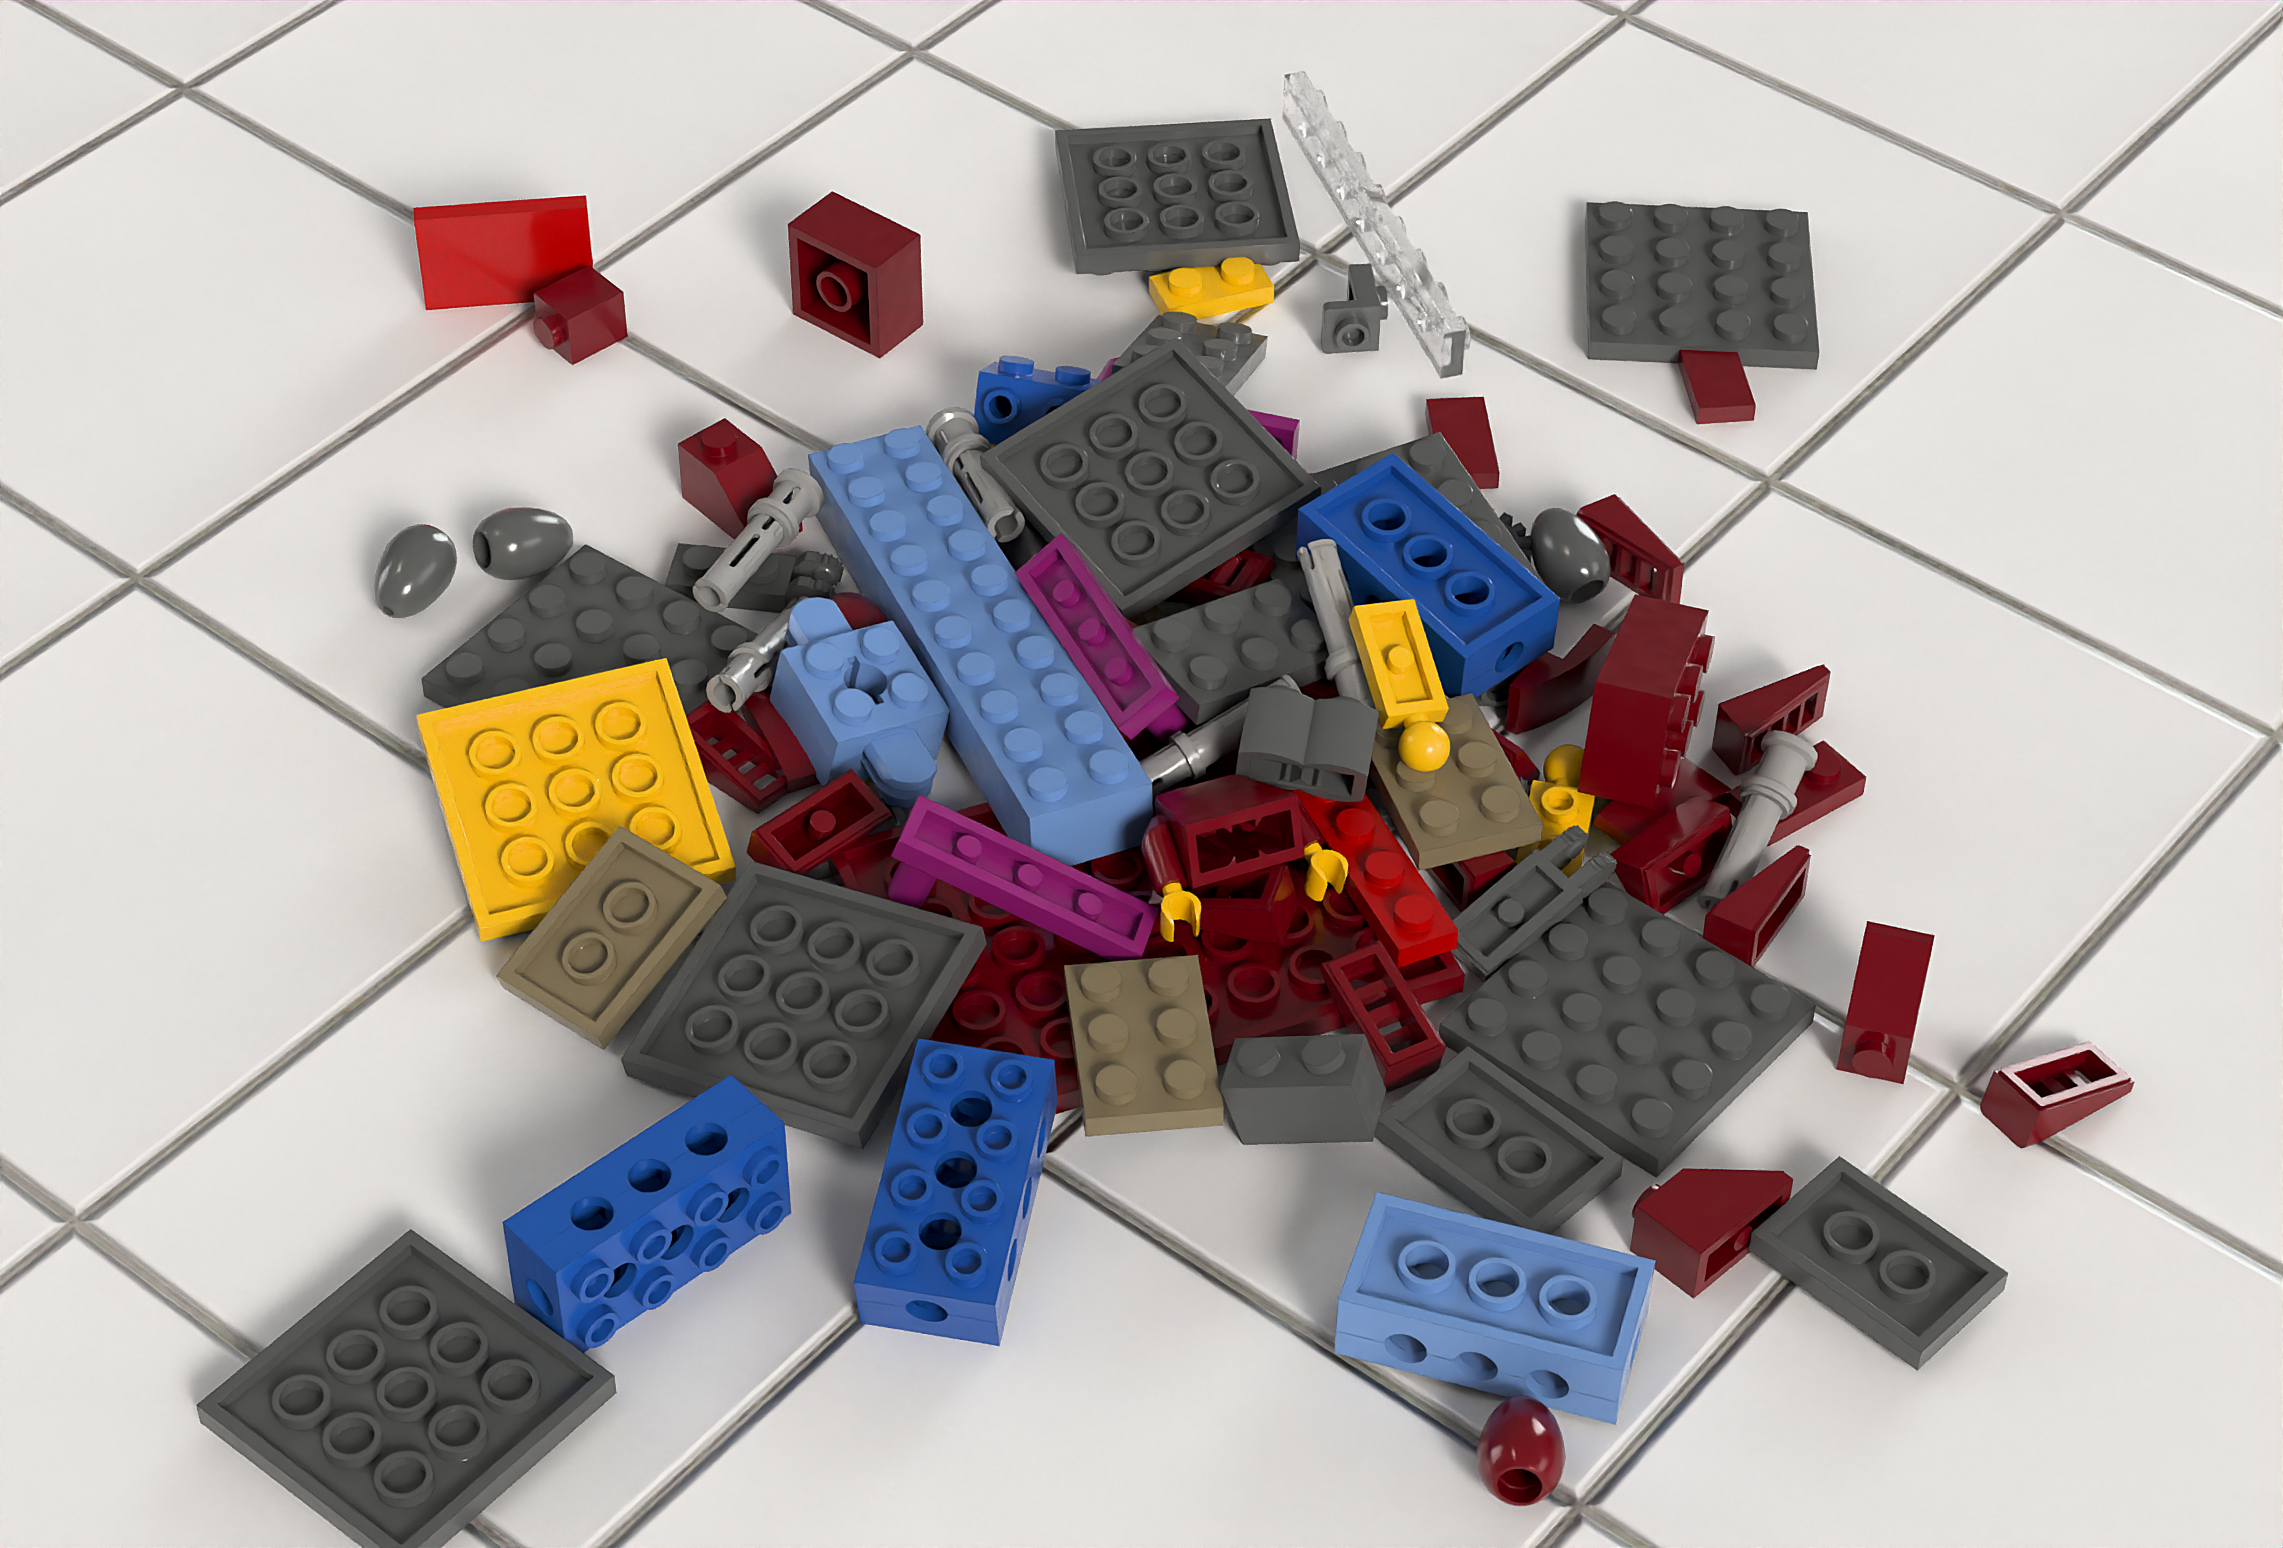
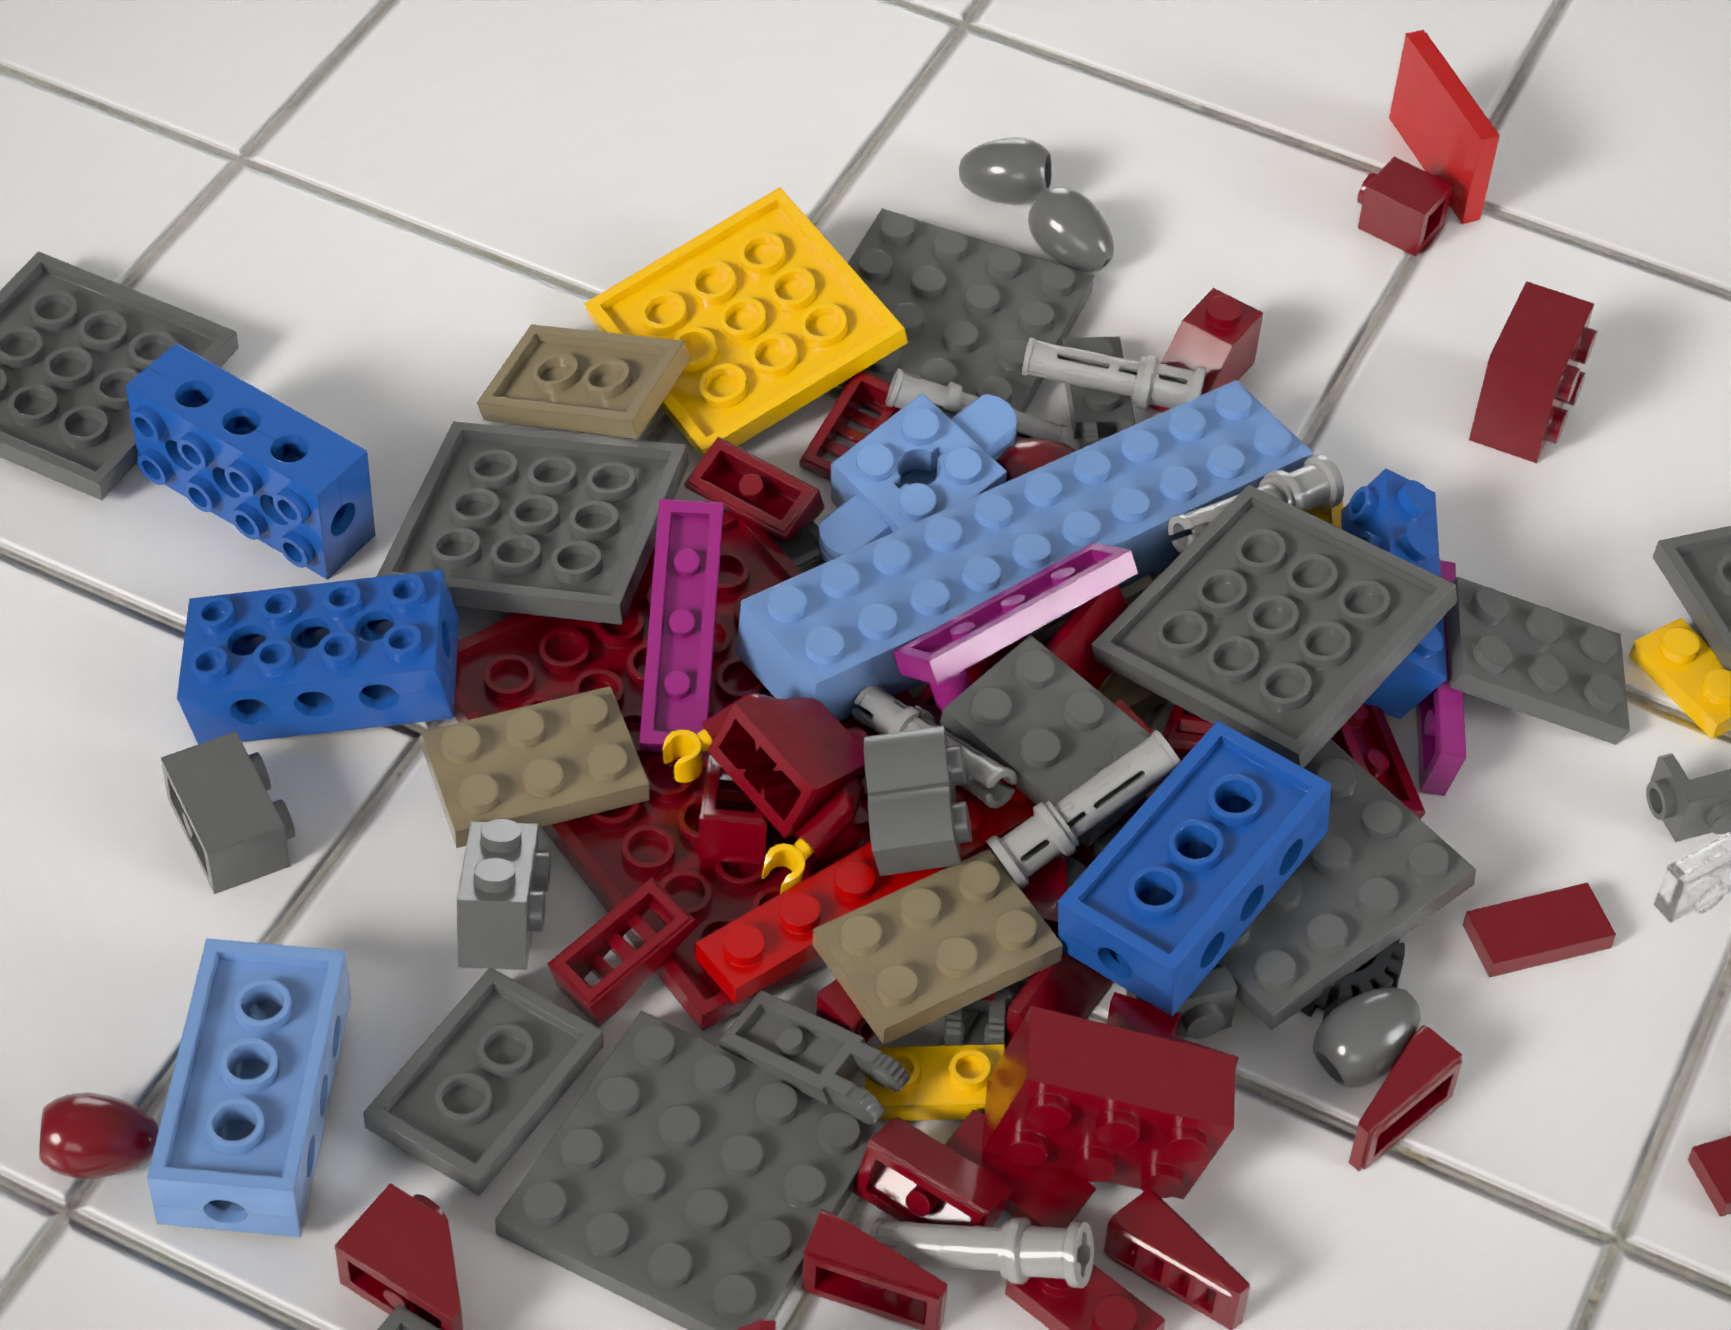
camera: 75 degrees right, 5 degrees up
yellow plate [1348,599,1450,772] -> none
none -> dark grey brick [161,731,295,894]

